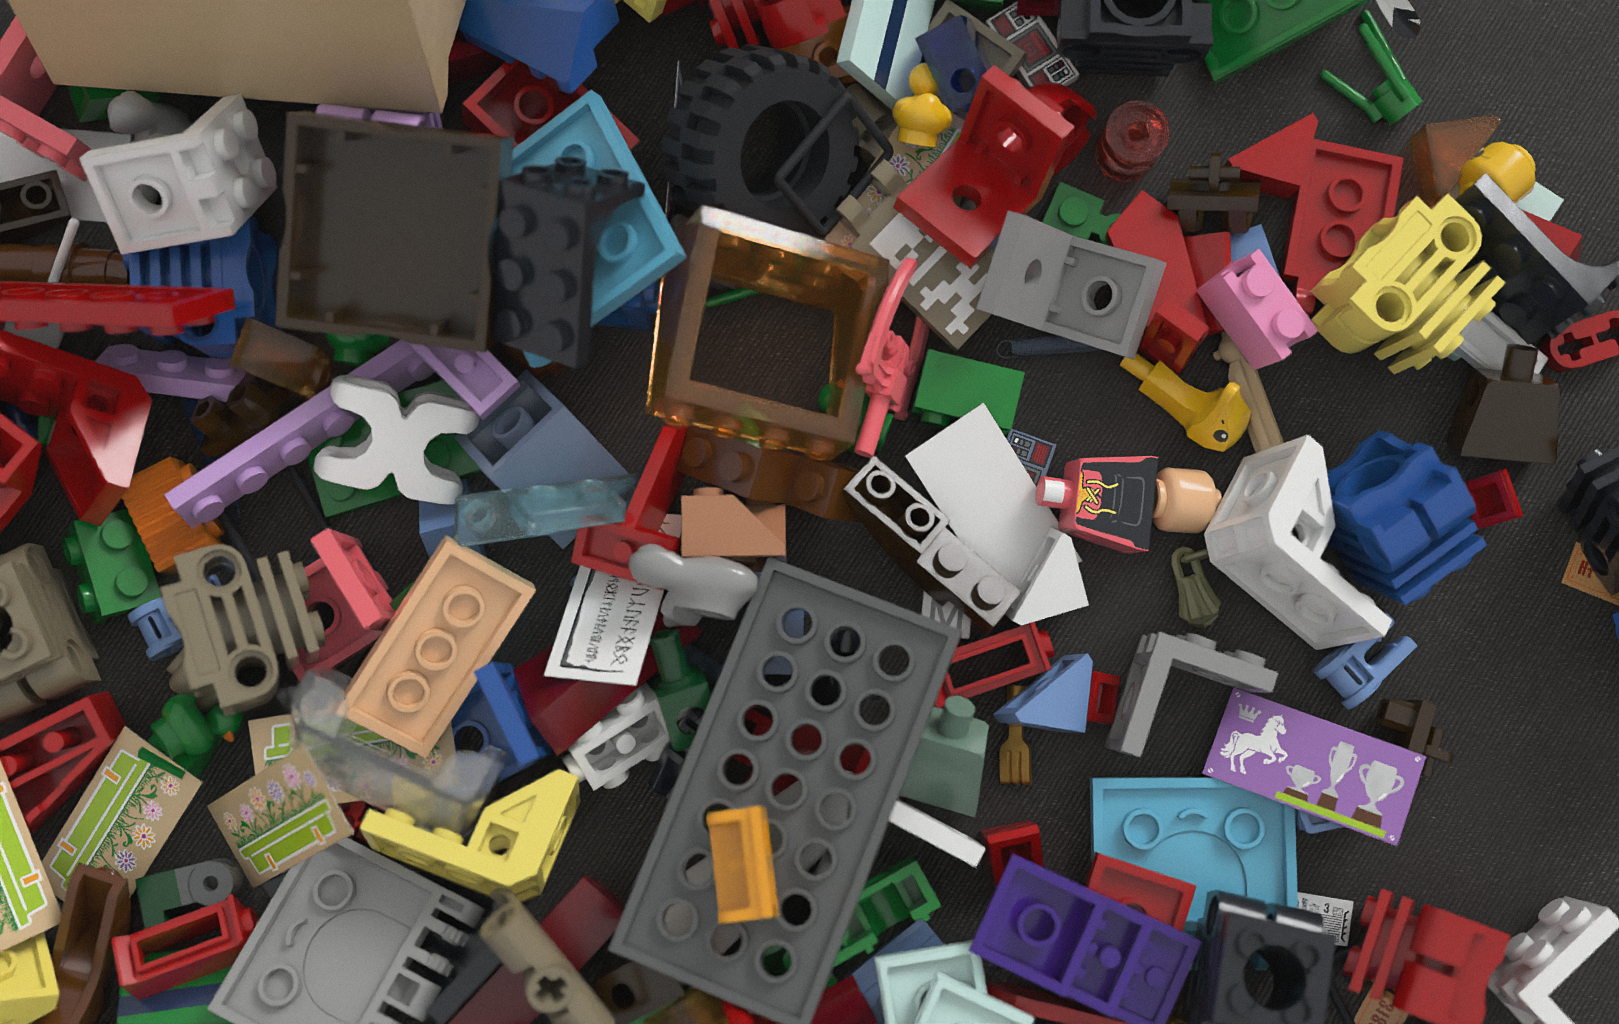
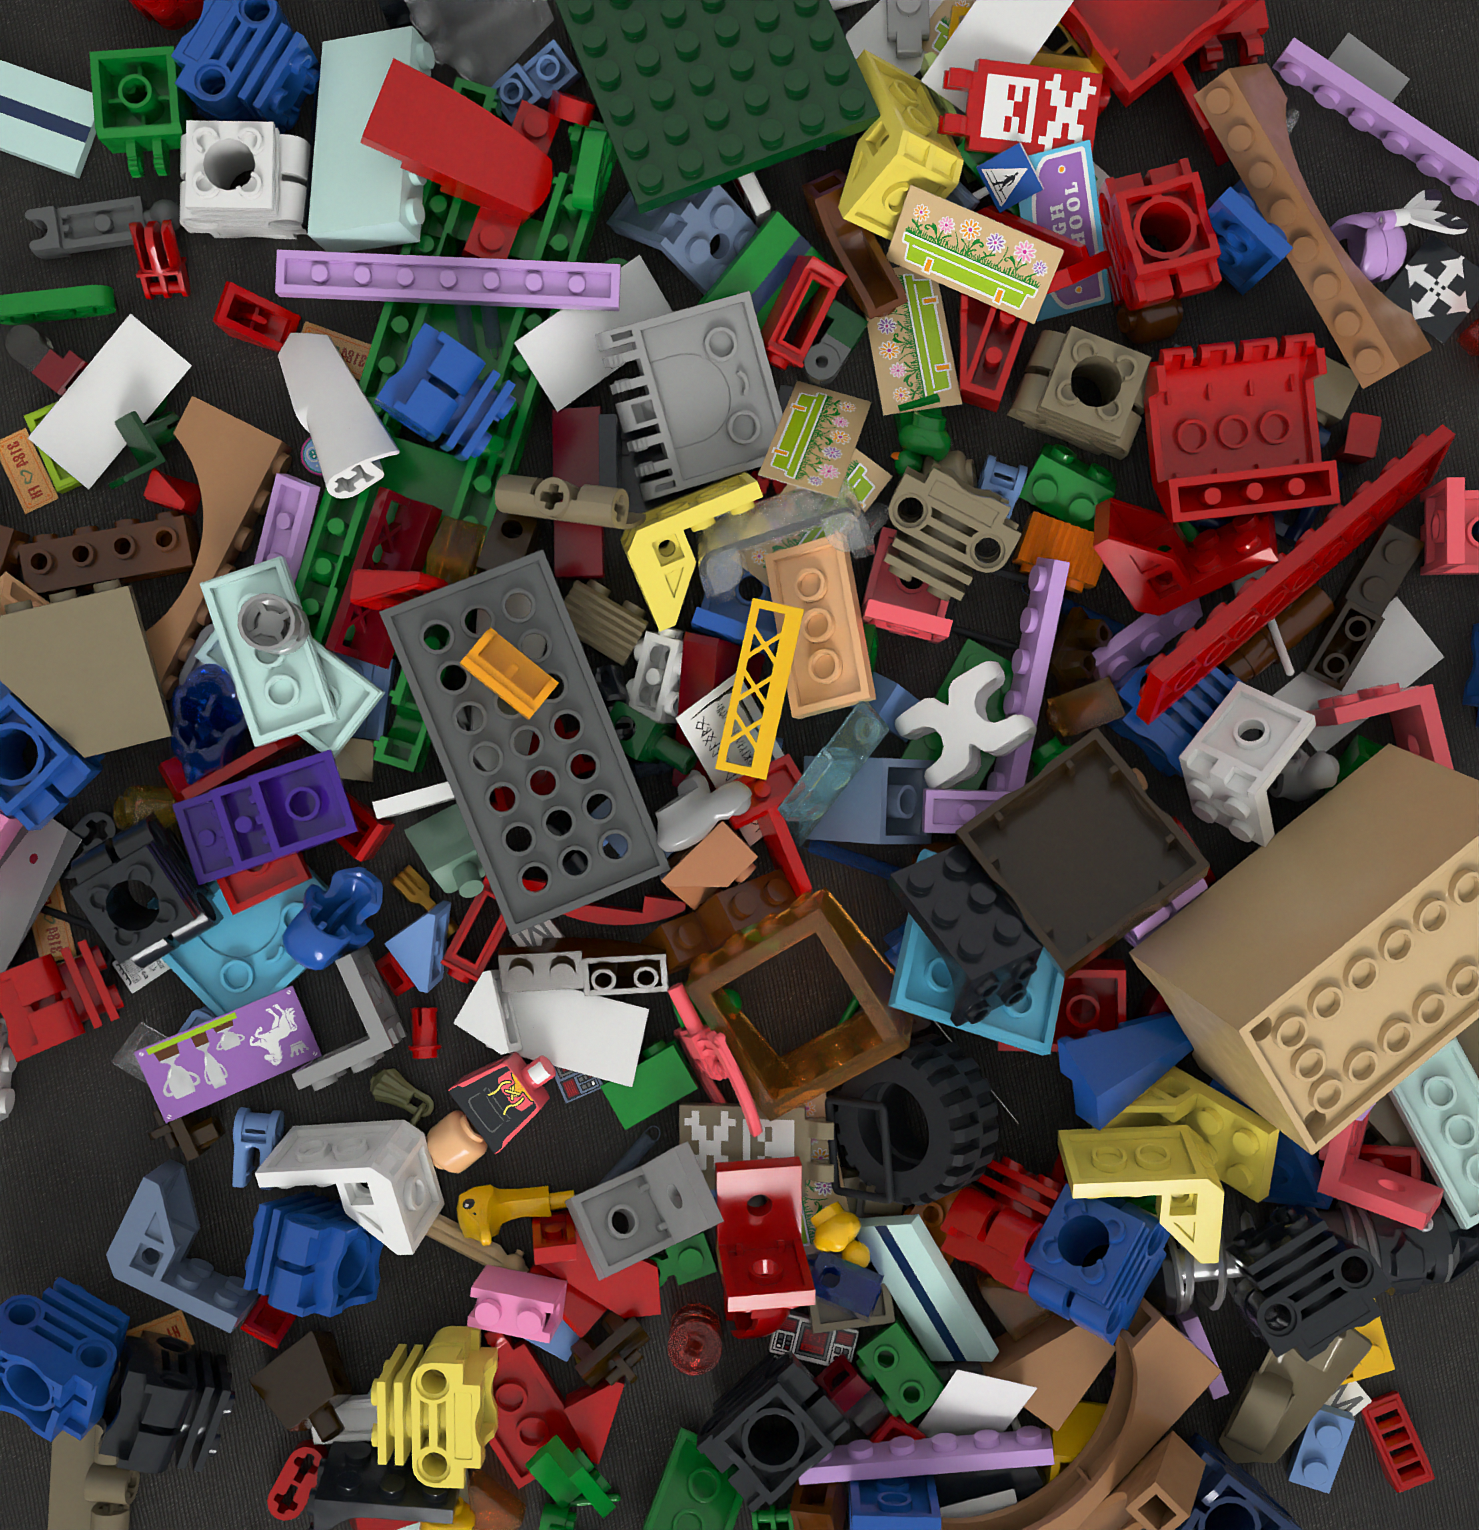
camera: 140 degrees right, 5 degrees up
none -> sand blue bracket [106,1159,259,1333]
none -> clear slope [112,1022,168,1083]
none -> blue head [282,867,383,970]
none -> dark tan slope [335,737,377,782]
none -> red pin [408,1007,442,1059]
none -> red slope [522,876,686,925]
none -> green bracket [525,1434,616,1519]
none -> dark tan brick [564,579,650,667]
none -> yellow fence [715,598,804,780]
none -> blue piece [798,838,903,880]

